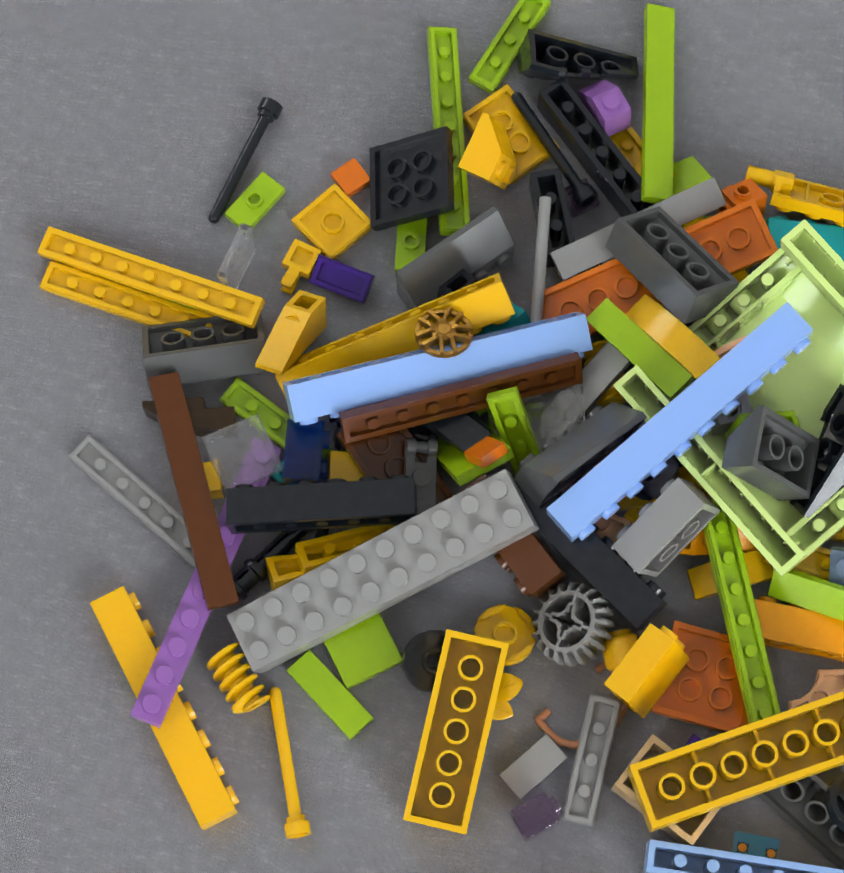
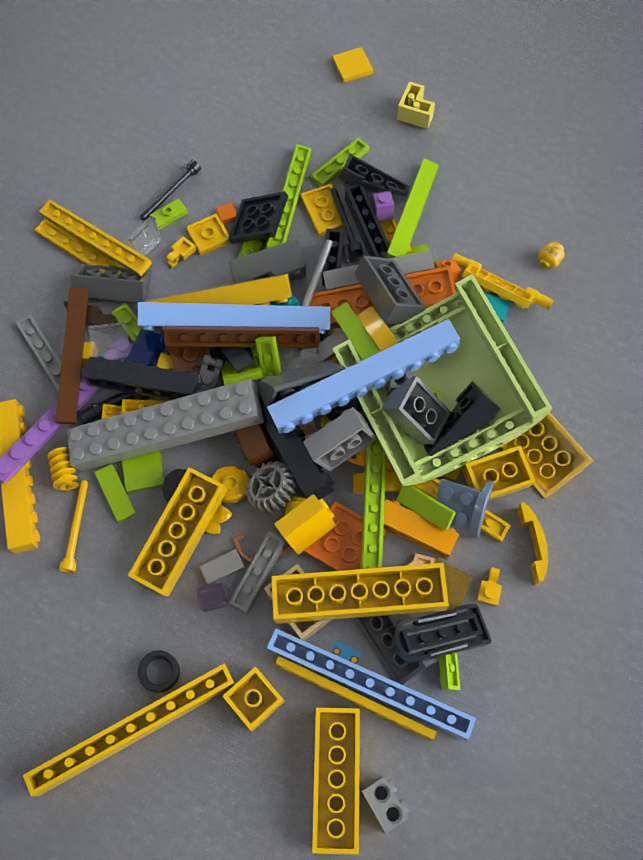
camera: 15 degrees right, 5 degrees down
yellow slope [255,290,327,375] -> none
dark purple tile [309,254,375,304] -> none
pearl gold wheel [415,307,473,358] -> none
yellow slope [458,112,517,190] -> none
orange tile [464,436,508,468] -> none

